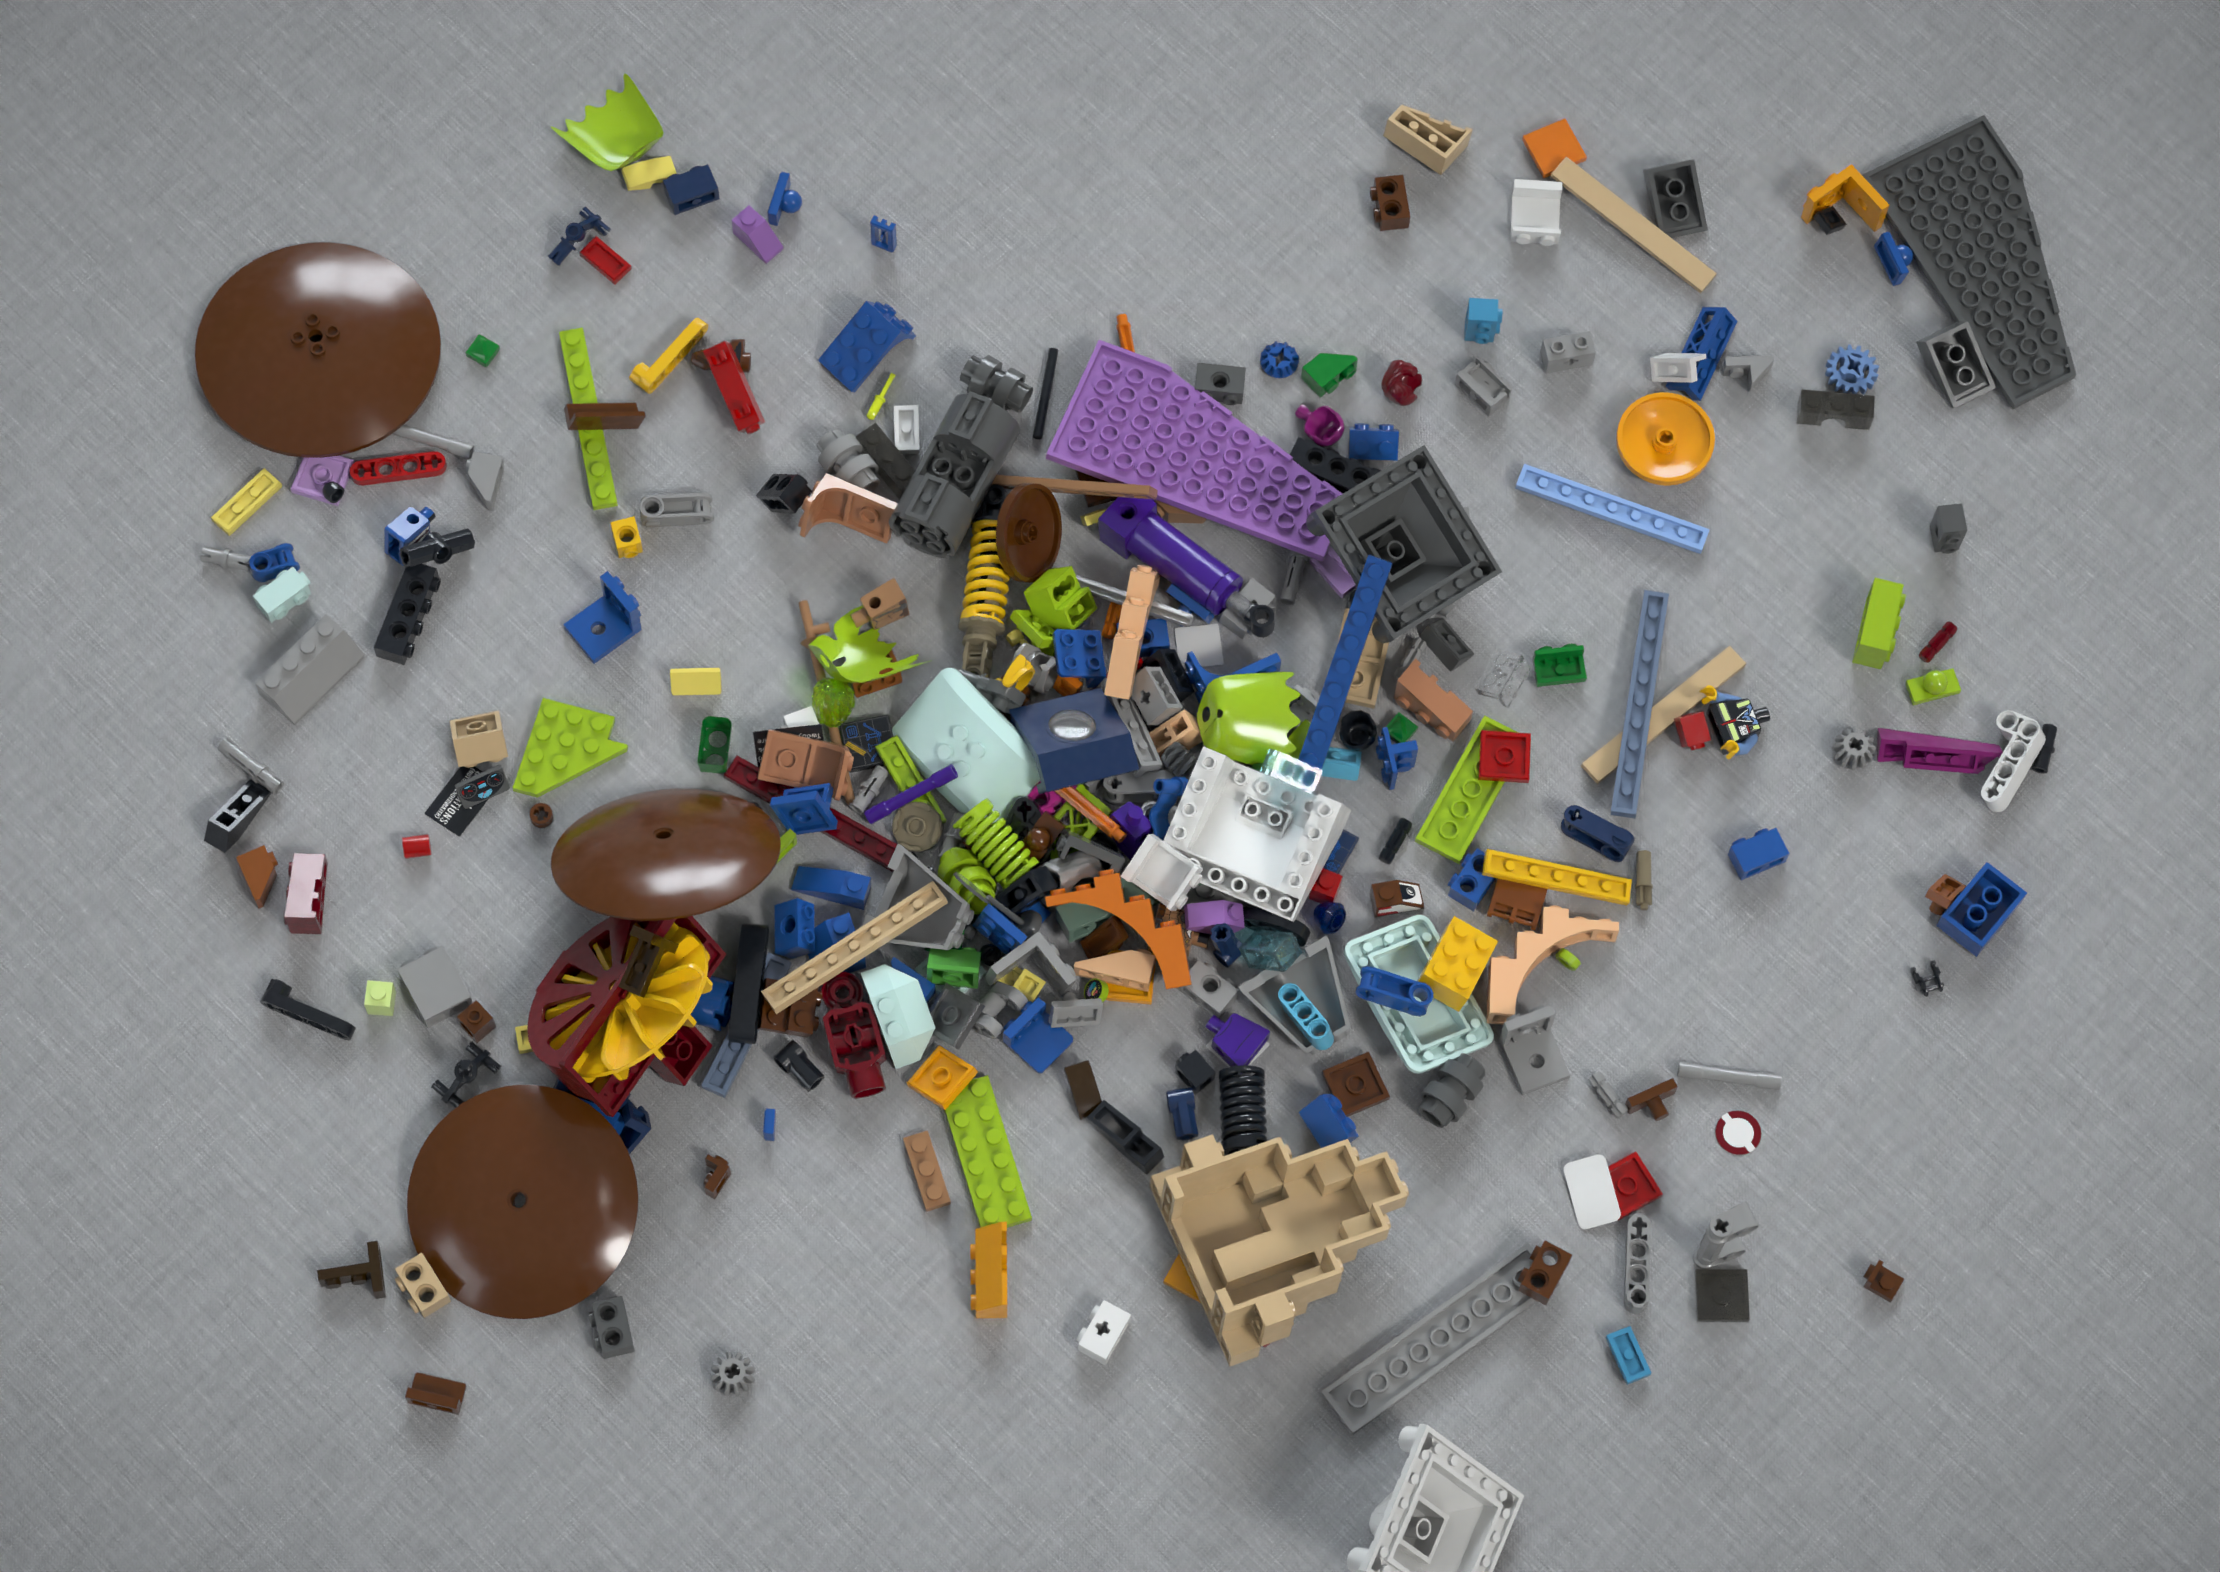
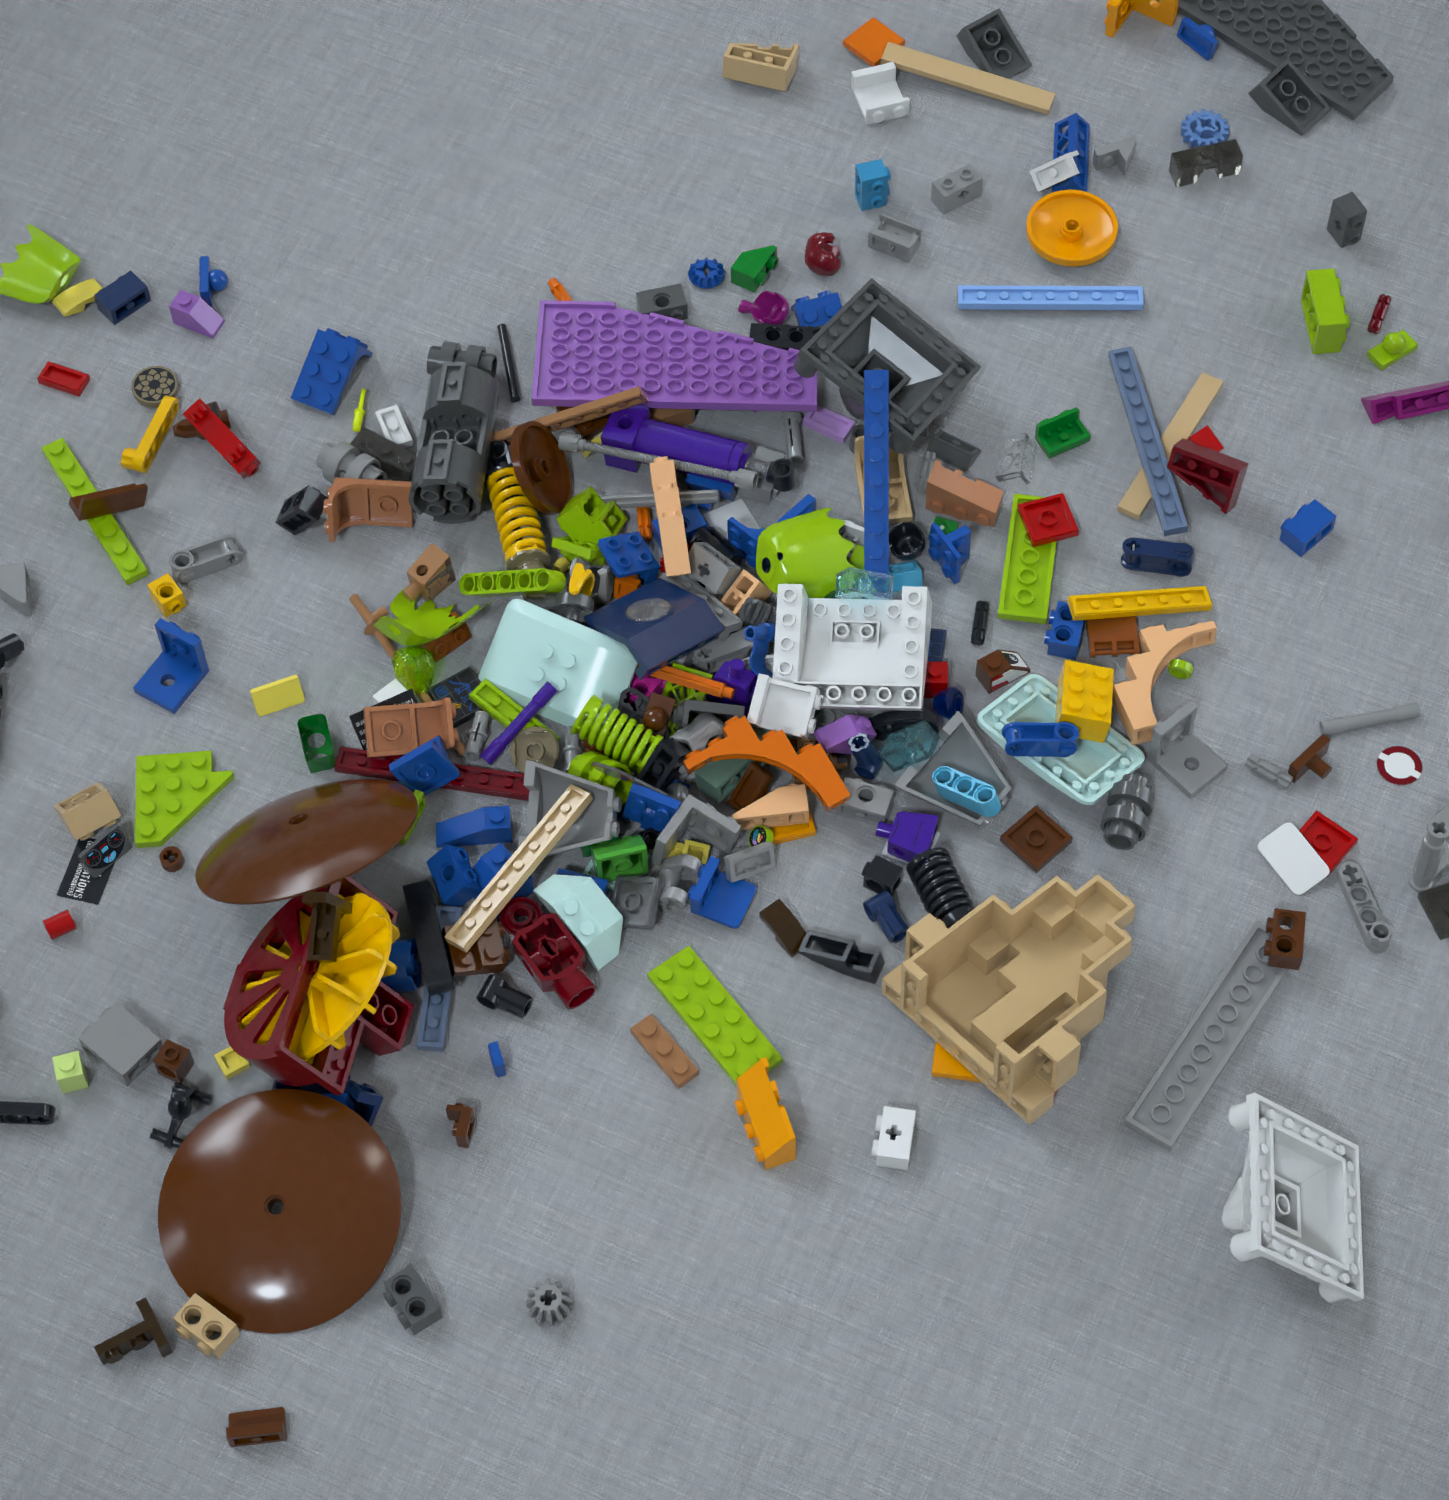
camera: 15 degrees left, 10 degrees down
dark blue pin [548,207,611,266] -> none
blue tile [870,215,897,253] -> none
light orange tile [906,1045,978,1110] -> none
blue brick [1298,1094,1359,1148] -> none
reddish brown brick [1370,174,1410,231] -> none
dark azure plate [1605,1326,1651,1385] -> none
dark tan piece [1635,850,1653,910] -> none
torso [1699,685,1770,760] -> none
black tile [1813,206,1847,235] -> none
light grey gear [1832,726,1876,770] -> none
none -> dark tan tile [131,366,179,408]
none -> lime beam [459,568,566,598]
none -> light grey hose [558,431,759,491]
none -> dark red wedge [1167,438,1249,514]

